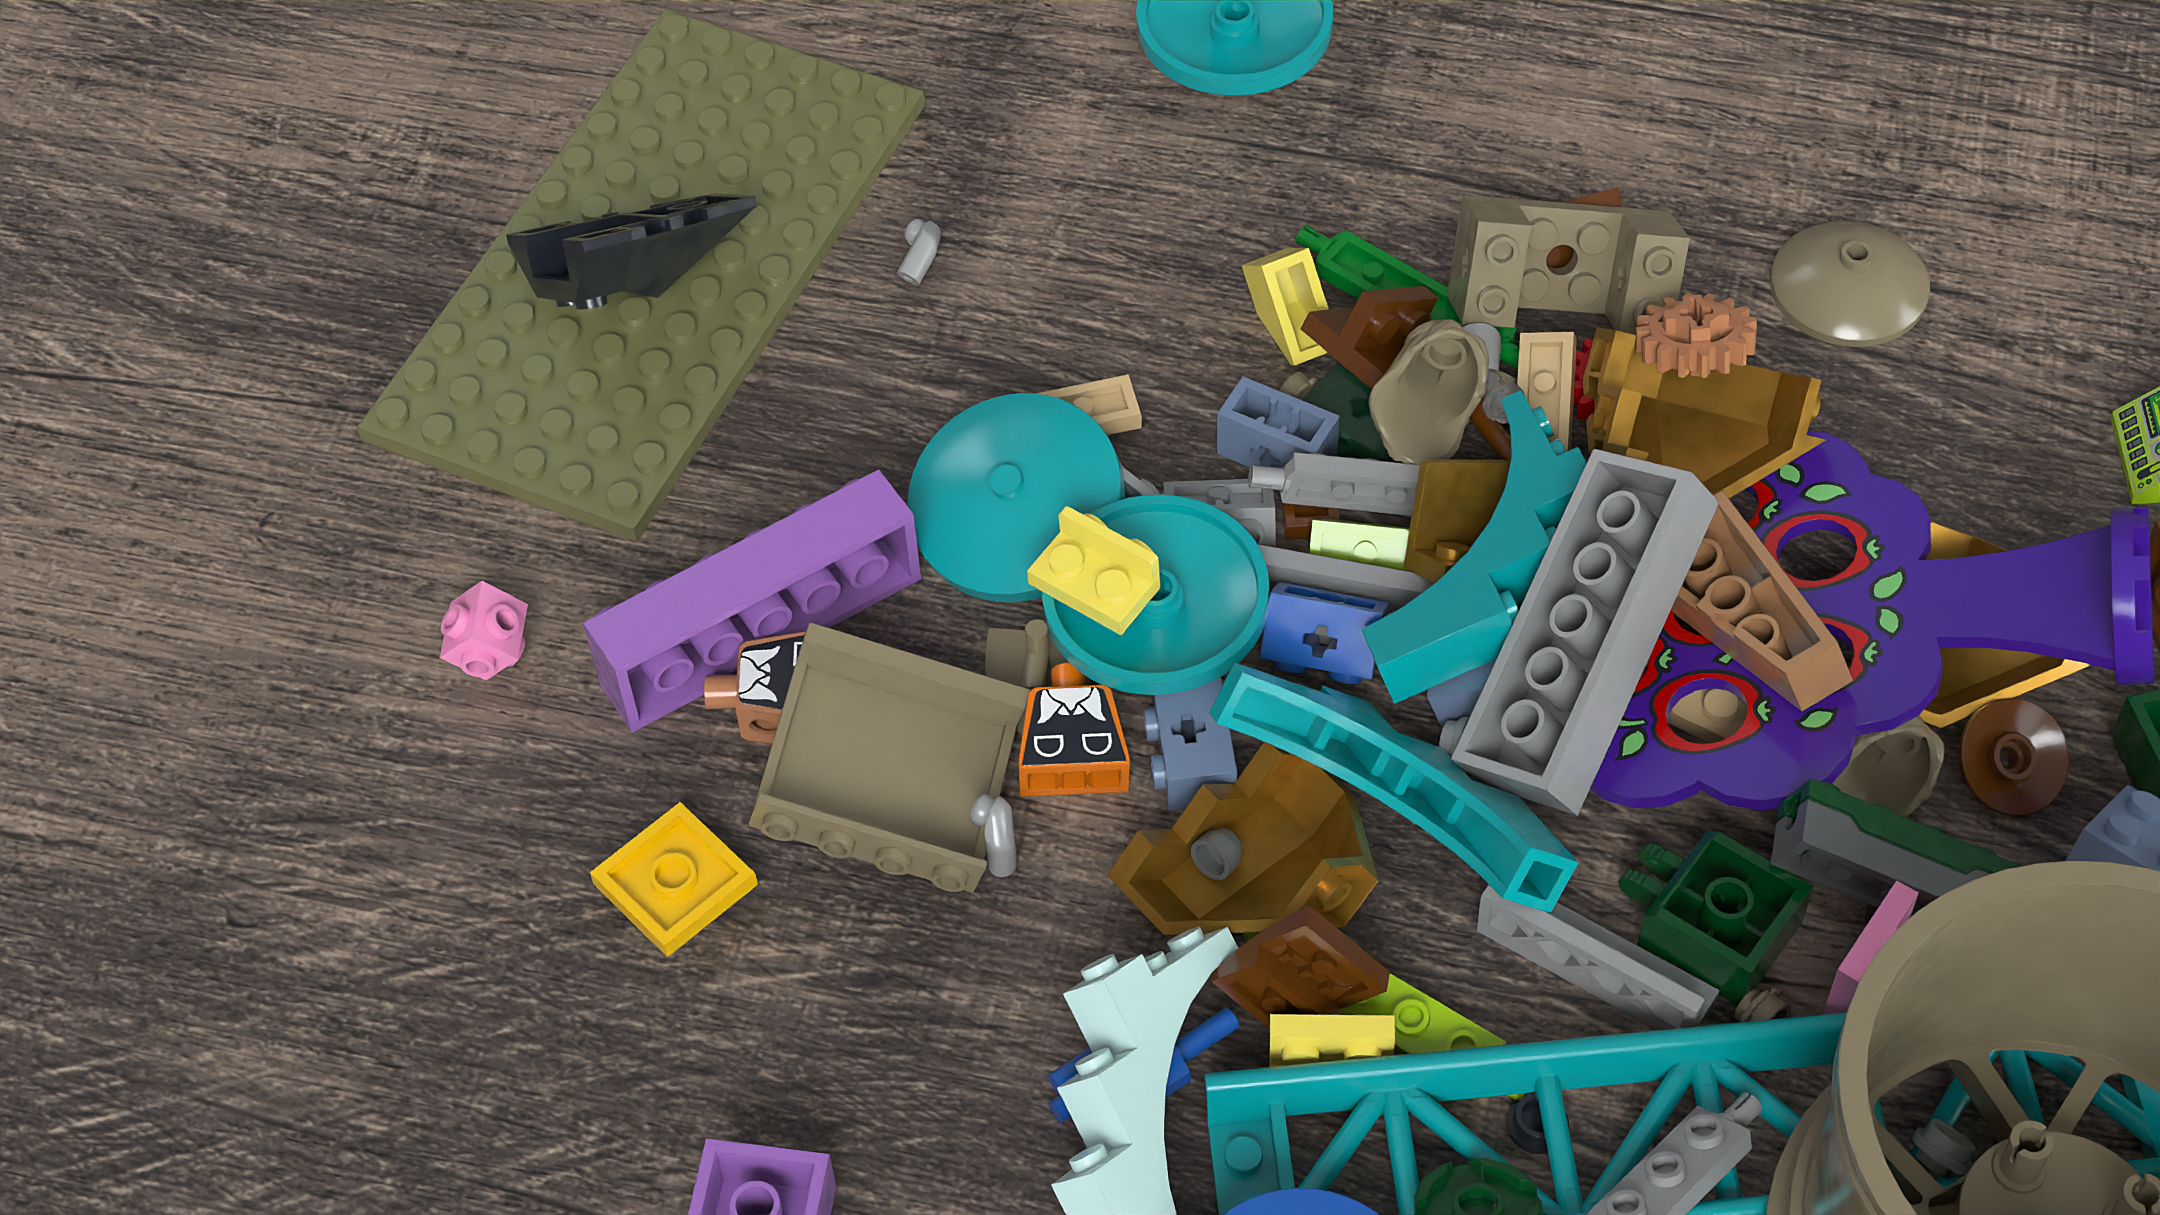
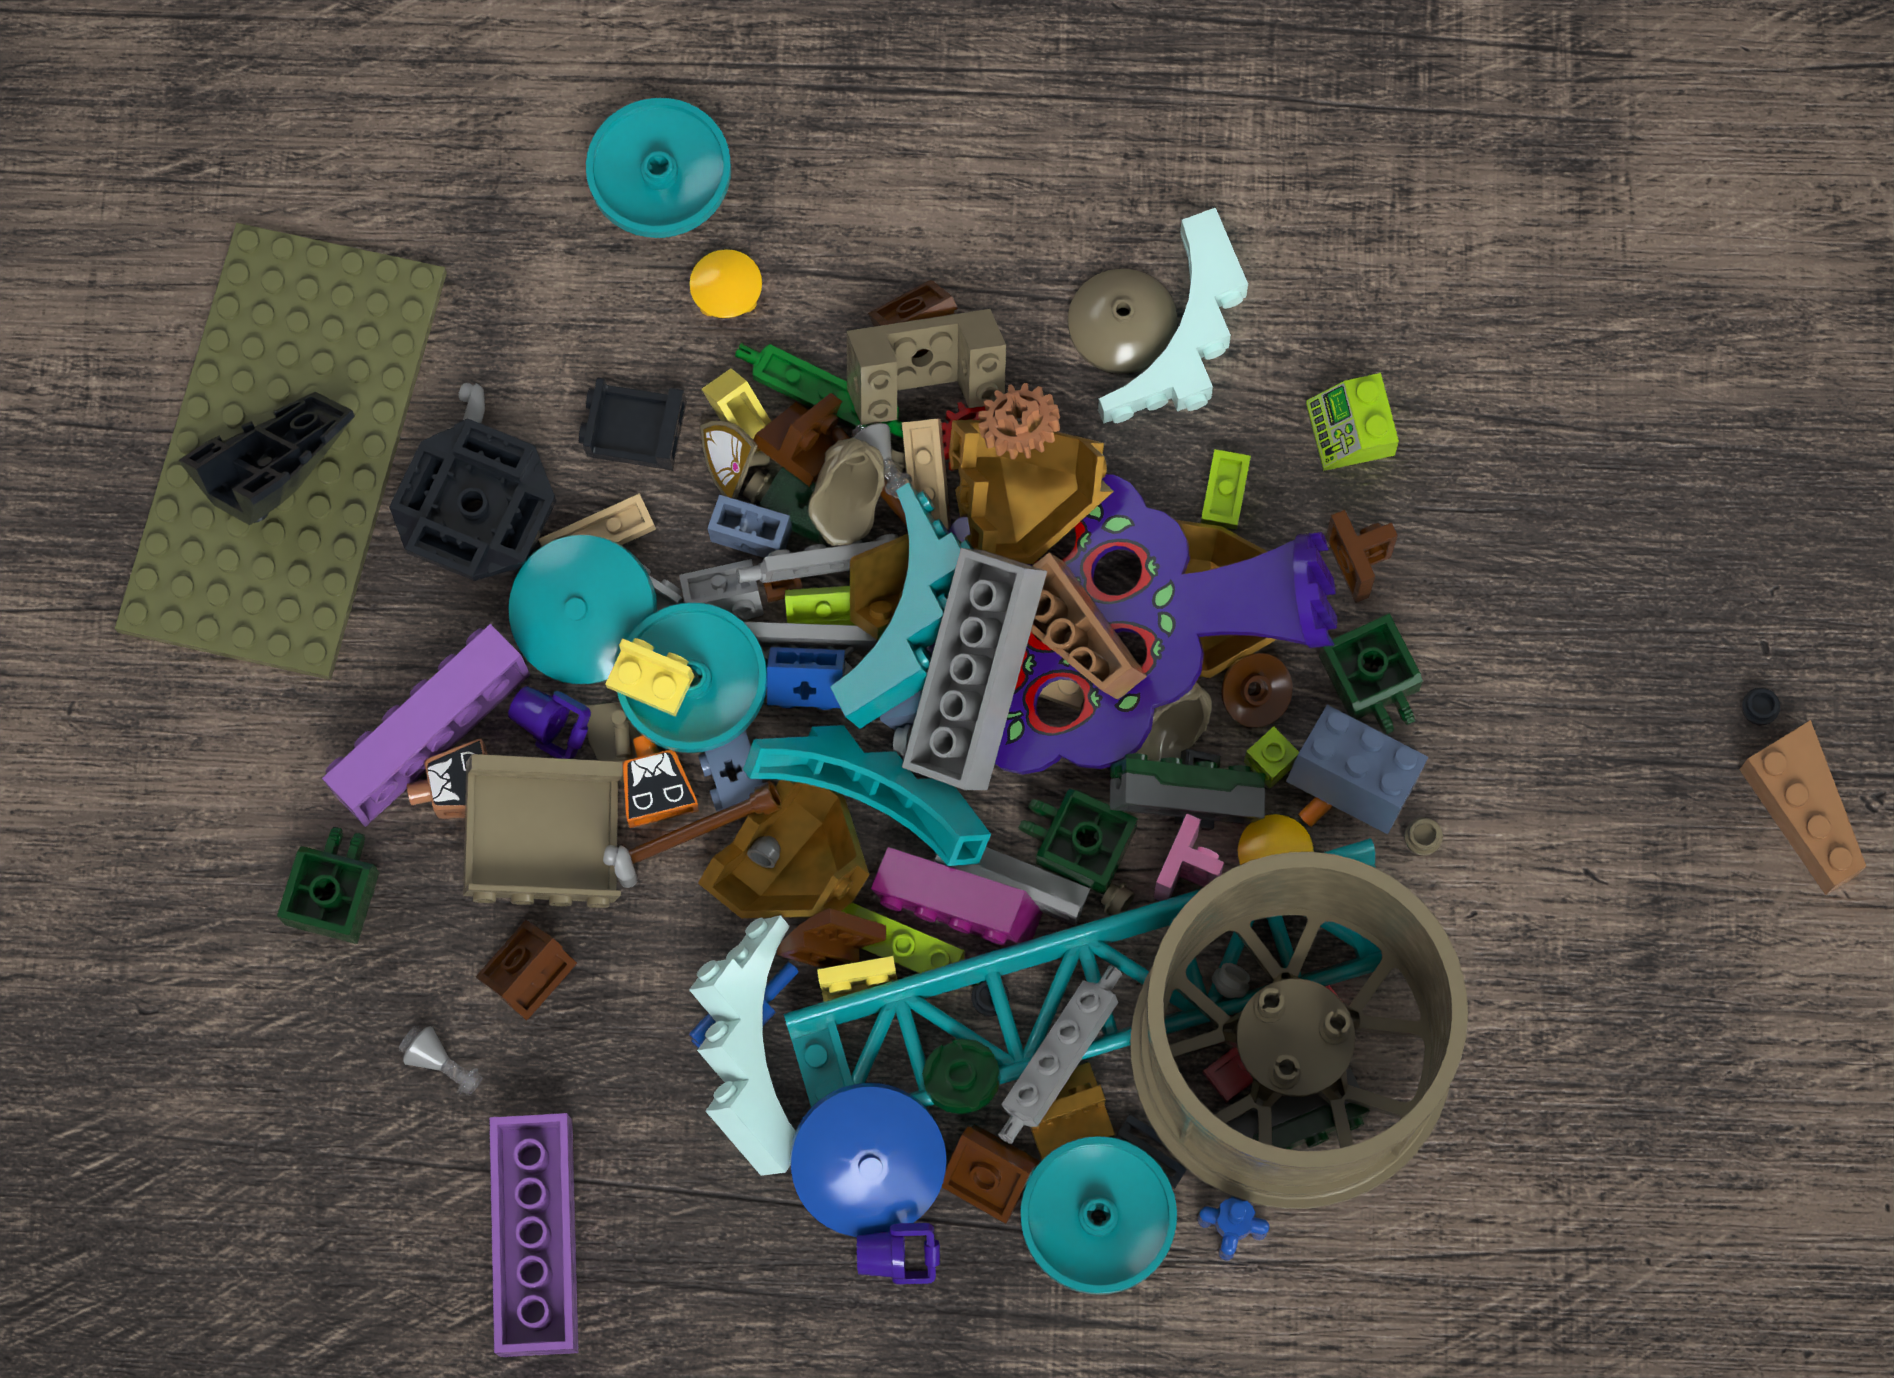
camera: 10 degrees left, 20 degrees up
bright pink brick [440,581,528,680] -> none
yellow plate [590,802,758,957] -> none
none -> dark green hinge [277,827,380,944]
none -> black piece [389,418,557,581]
none -> piece [399,1026,482,1096]
none -> reddish brown bracket [476,920,577,1021]
none -> dark purple piece [508,686,591,759]
none -> black panel [579,377,687,471]
none -> reddish brown piece [628,781,782,864]
none -> yellow dish [690,249,762,318]
none -> shield [700,420,770,500]
none -> magenta wedge [871,847,1043,947]
none -> light aqua arch [1098,208,1248,424]
none -> lime plate [1201,449,1251,529]
none -> lime brick [1244,726,1299,788]

